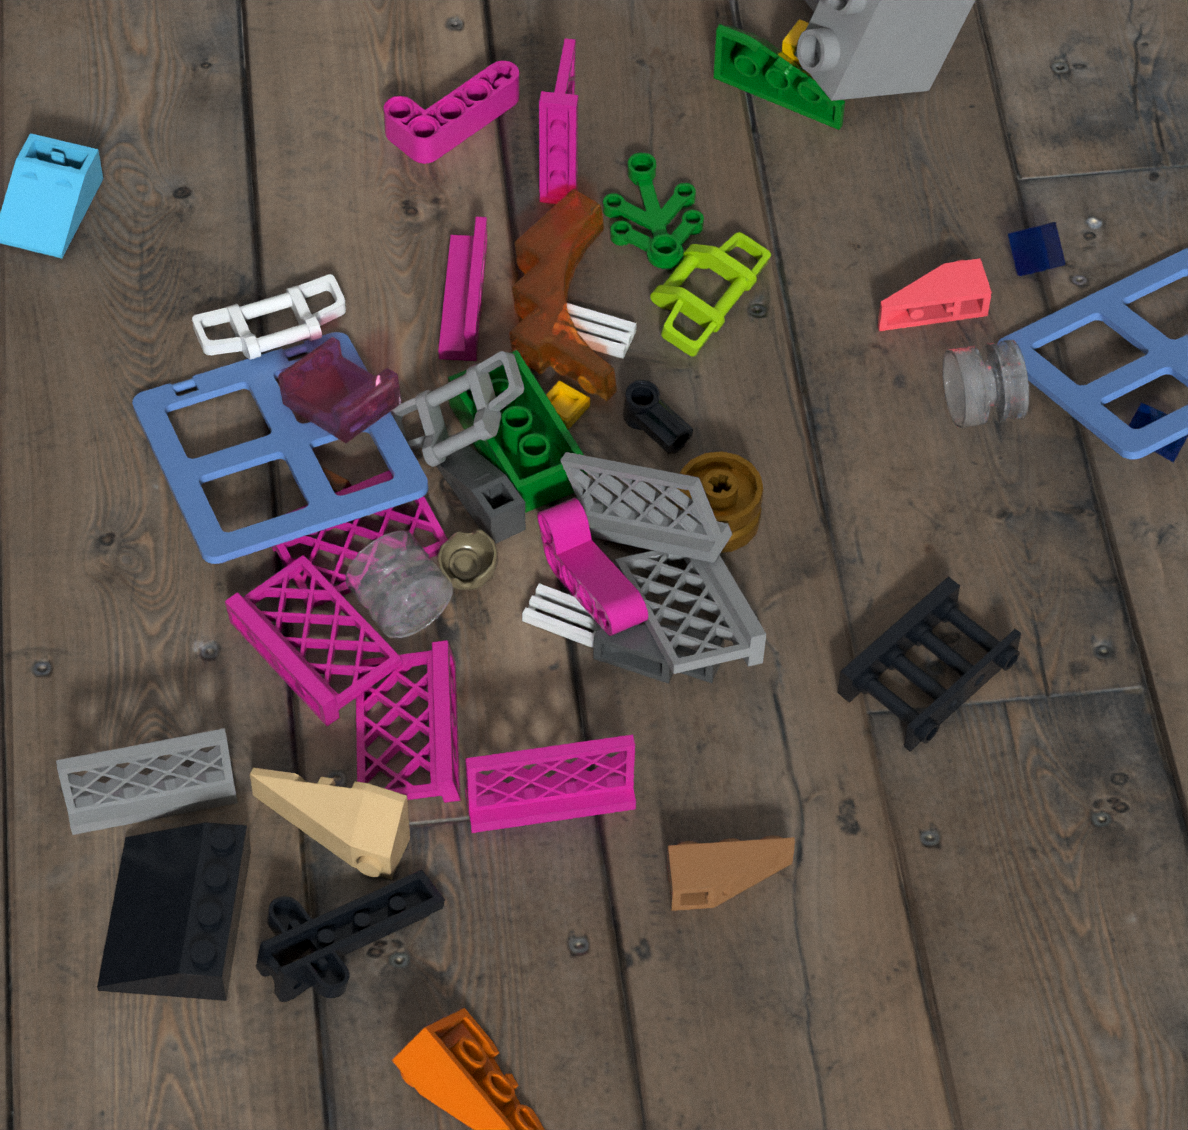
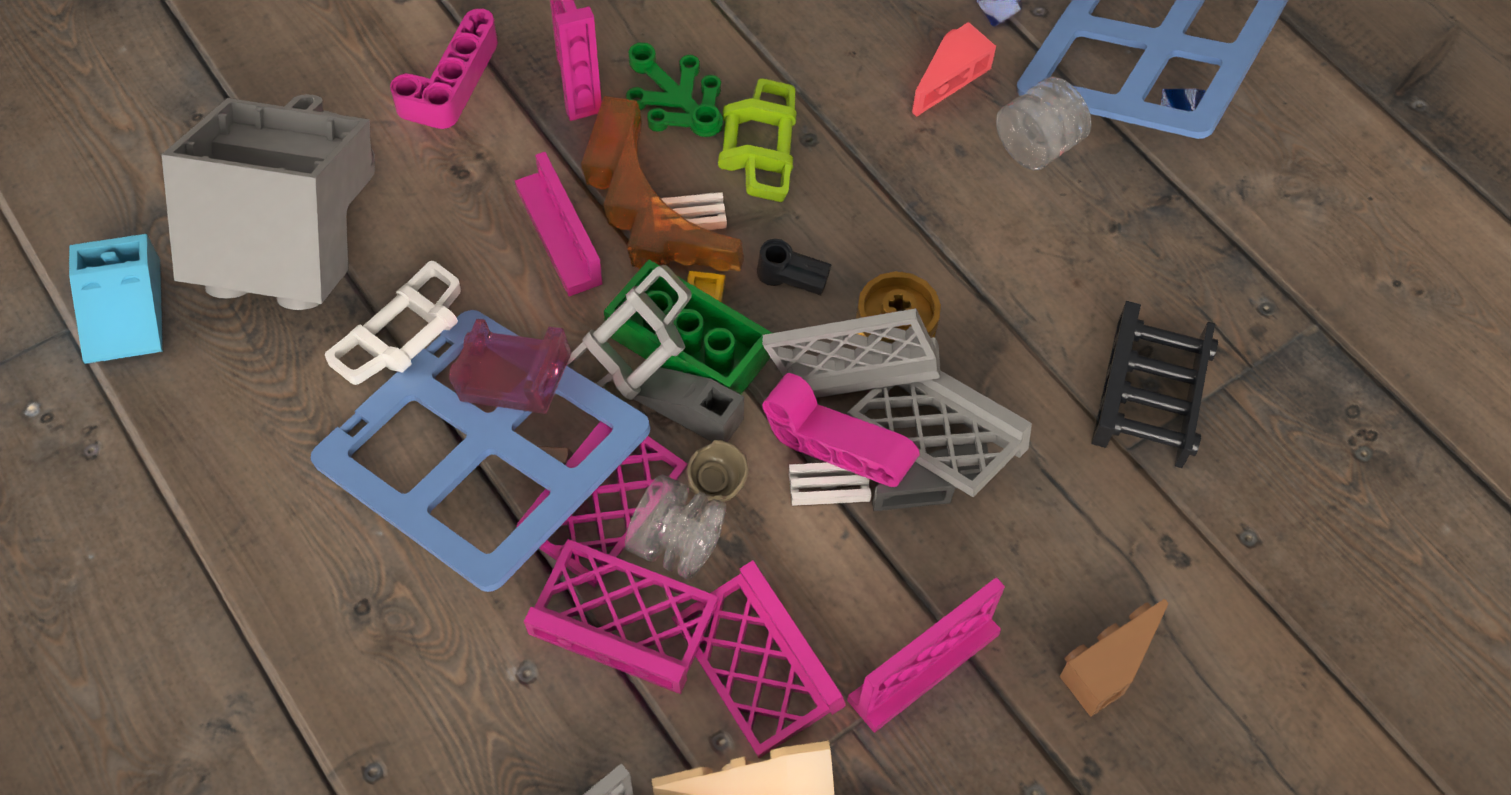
camera: 30 degrees left, 5 degrees up
none -> light grey piece [161,94,375,310]

